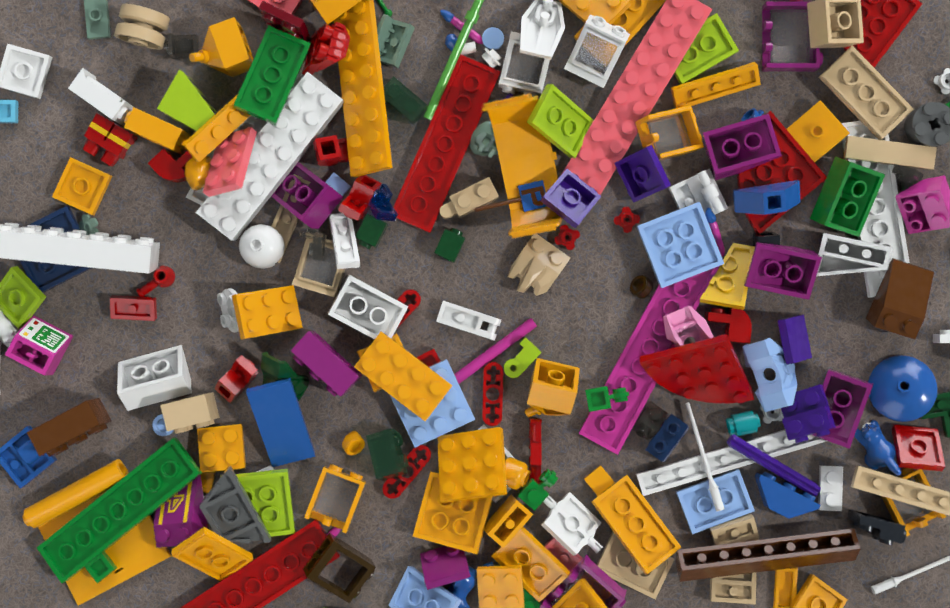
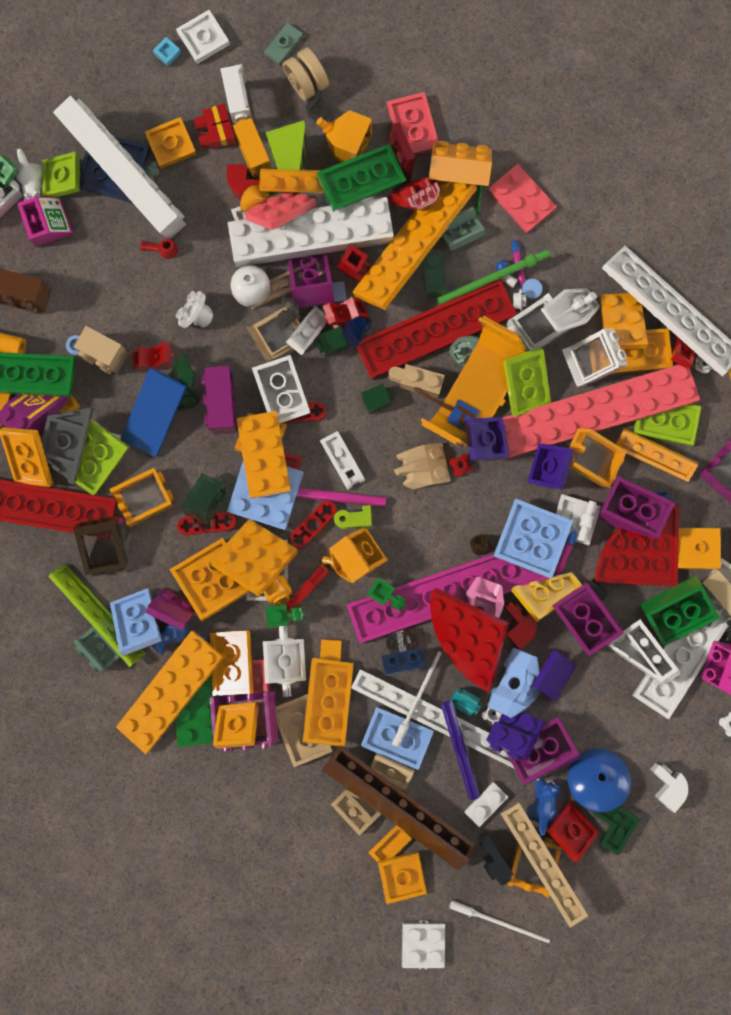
camera: 40 degrees right, 5 degrees down
red plate [110,295,157,321] -> none
white slope [117,345,192,411] -> none
light orange plate [197,424,246,473] -> none
light orange plate [232,285,303,340] -> none
light orange tile [342,431,365,455] -> none
light orange brick [484,494,533,548] -> none
red plate [614,206,640,233] -> none
blue slope [733,180,801,215] -> none
blue slope [754,471,821,519] -> none
reddish brown slope [866,258,934,340] -> none

